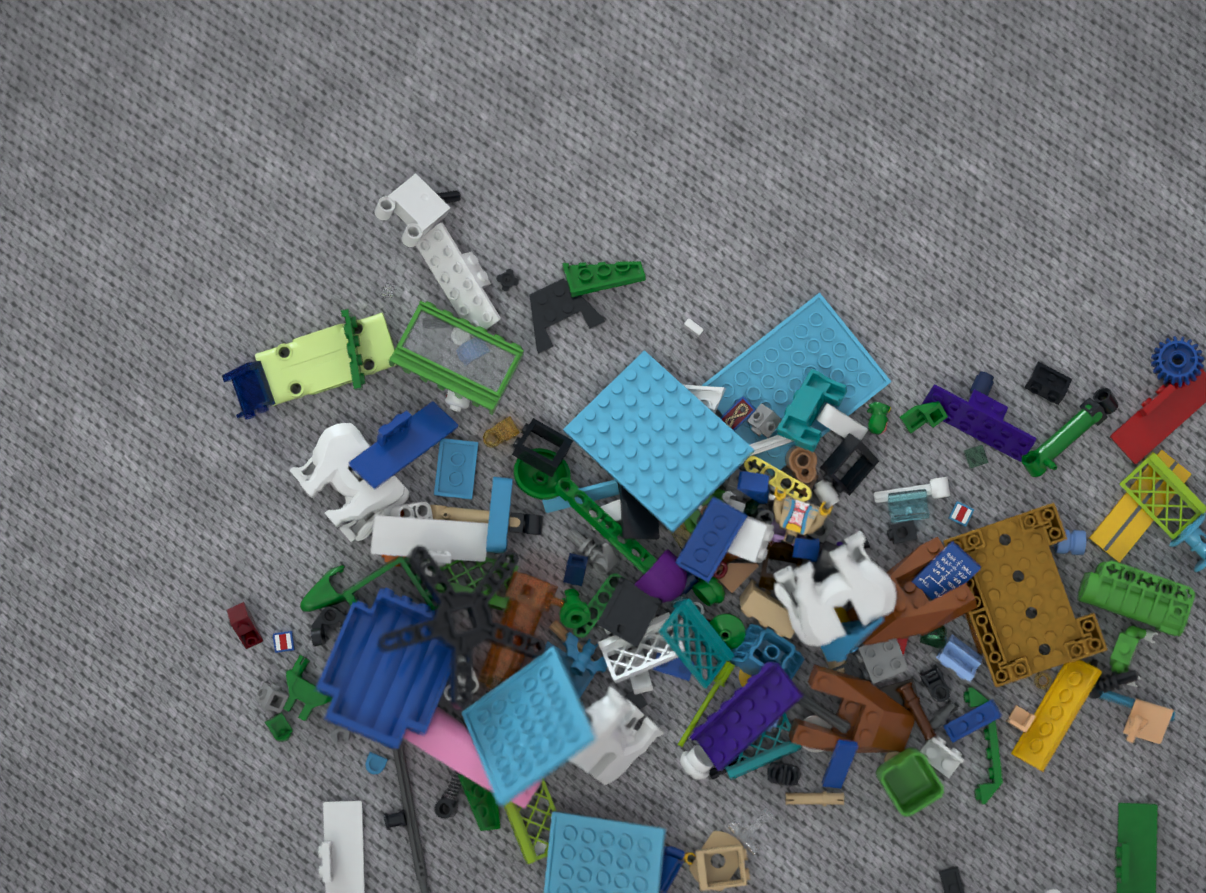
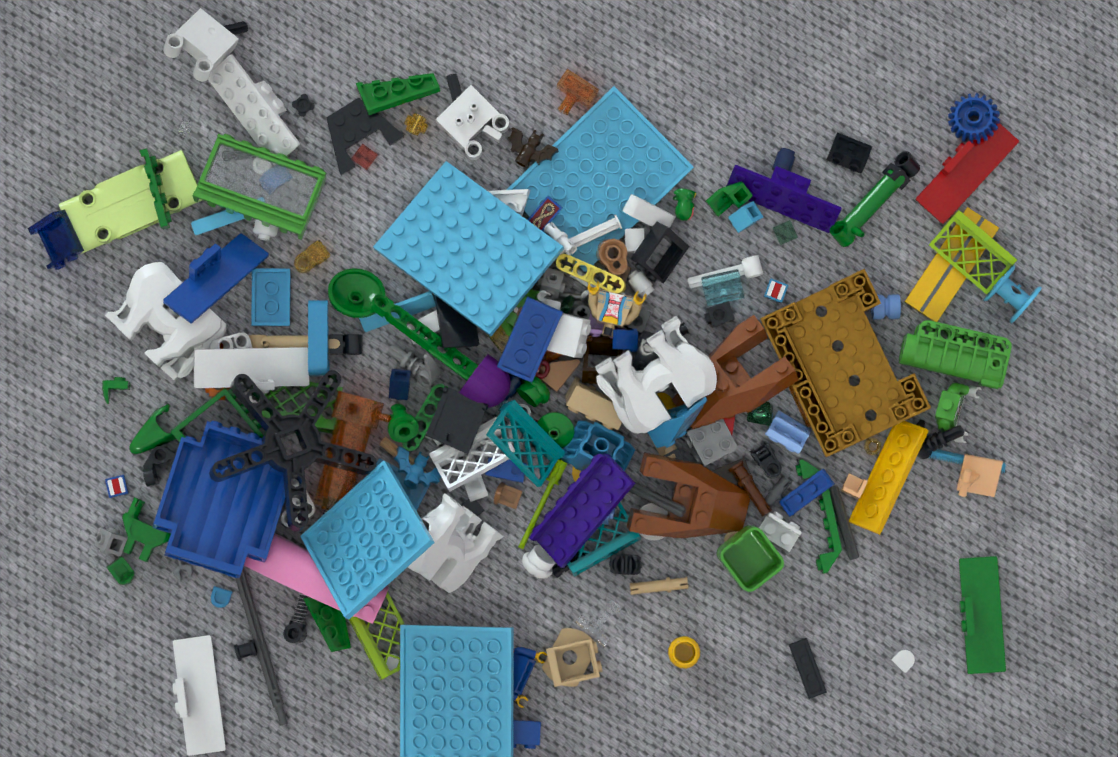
camera: 15 degrees left, 0 degrees up
dark red slope [227,602,263,649] -> none
black window [512,418,573,477] -> none
blue slope [737,471,770,504] -> none
light grey brick [747,403,782,438] -> none
teal bracket [777,369,847,452] -> none
blue tile [822,740,858,789] -> none
blue tile [912,541,981,600] -> none
none -> green plate [102,377,130,404]
none -> medium azure slope [191,197,266,235]
none -> clear red tile [351,144,378,171]
none -> clear yellow gear [404,113,428,136]
none -> white piece [436,74,509,160]
none -> medium nougat tile [494,482,523,509]
none -> dark brown animal [508,127,559,169]
none -> white pin [544,222,577,255]
none -> clear orange brick [557,69,599,115]
none -> white panel [625,228,644,254]
none -> yellow piece [668,636,700,669]
none -> medium azure brick [728,201,763,233]
none -> dark grey axle [829,485,859,560]

